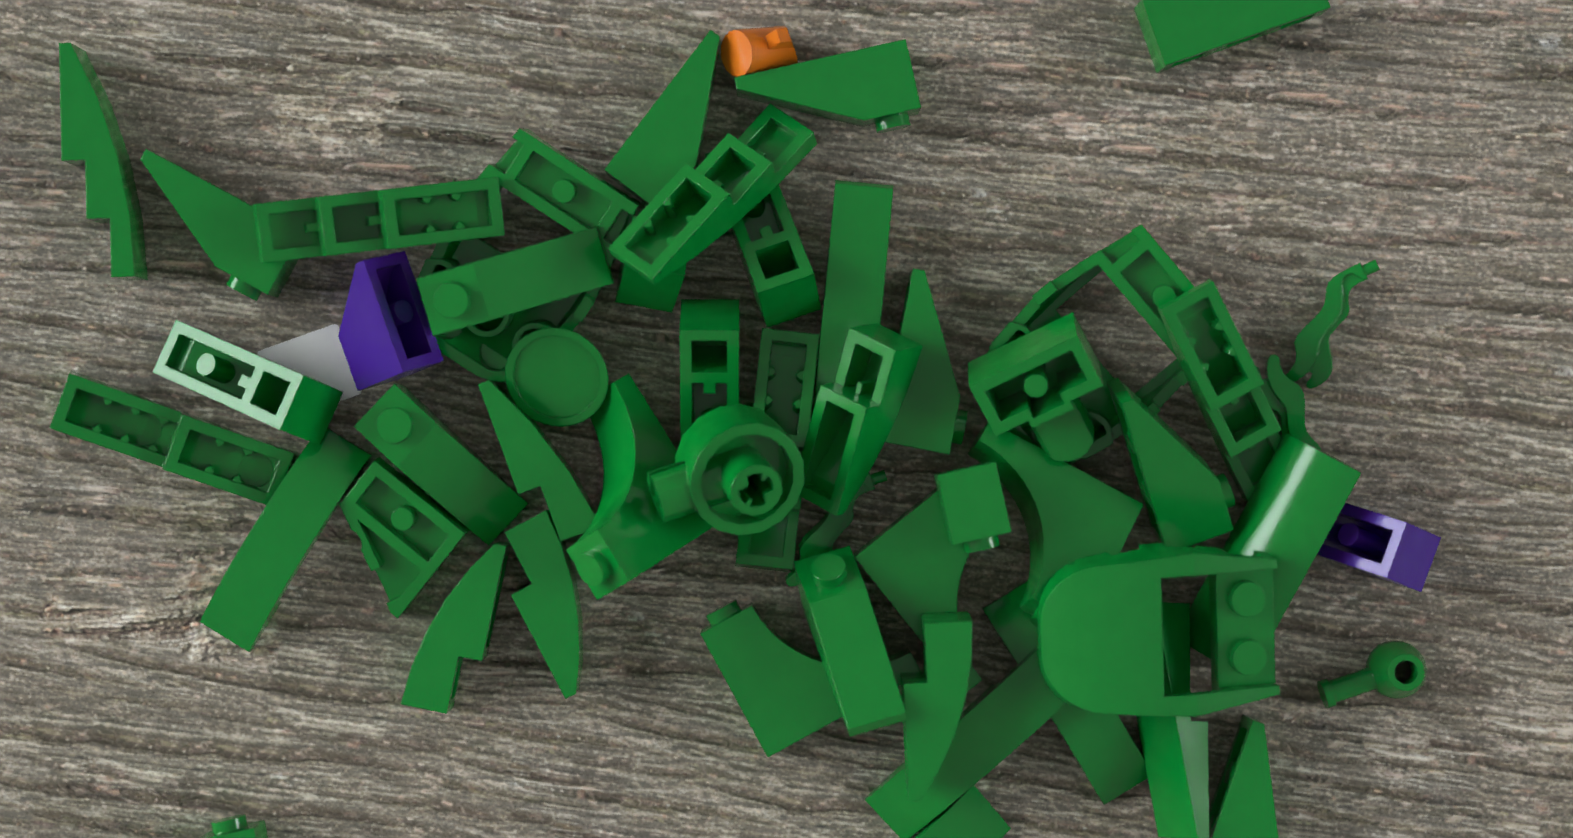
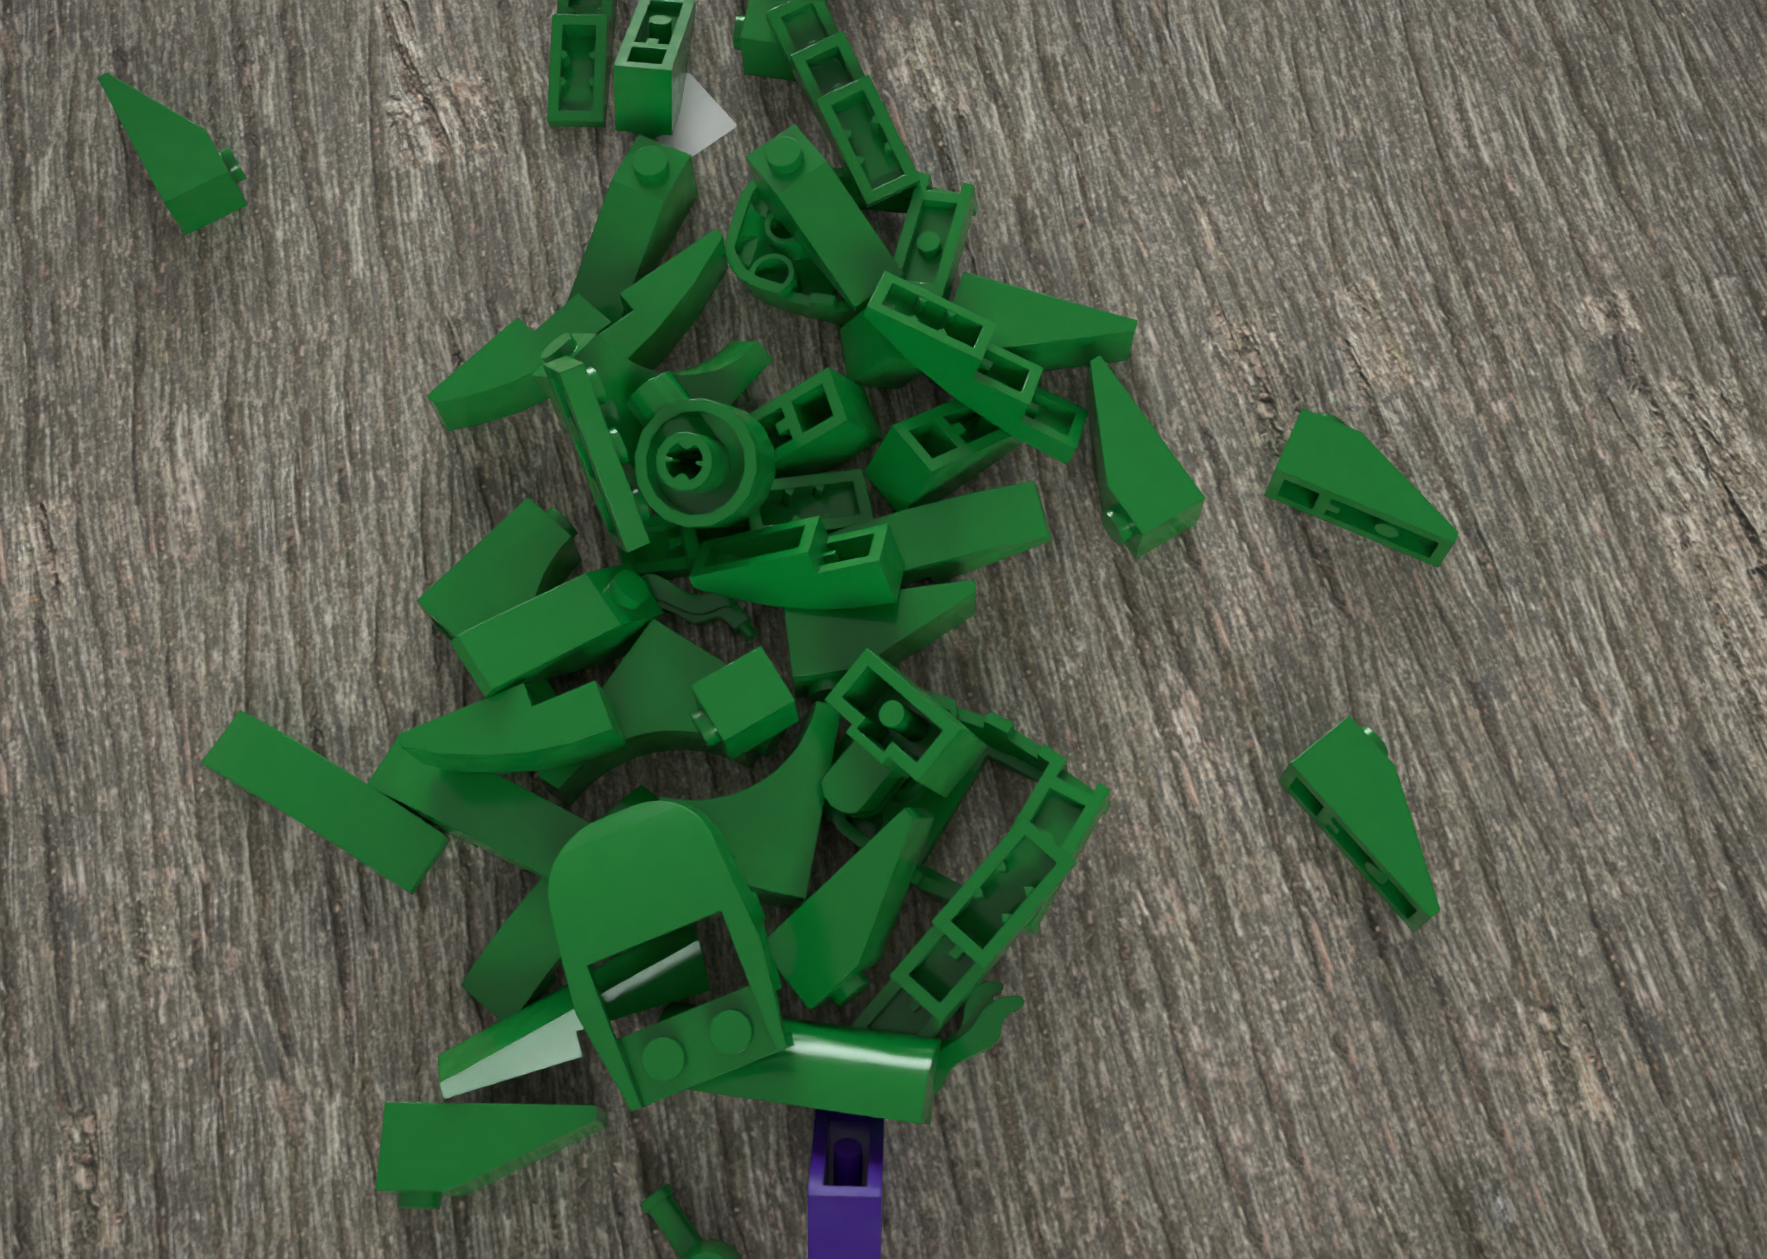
camera: 75 degrees right, 20 degrees down
green slope [200,428,372,652] -> none
dark purple slope [338,251,444,391] -> none
green wing [339,457,470,618] -> none
green slope [401,541,511,714] -> none
green piece [505,328,609,427] -> none
orange piece [721,26,798,77] -> none
green hair [1286,260,1380,389] -> none
none -> green plate [543,355,650,553]

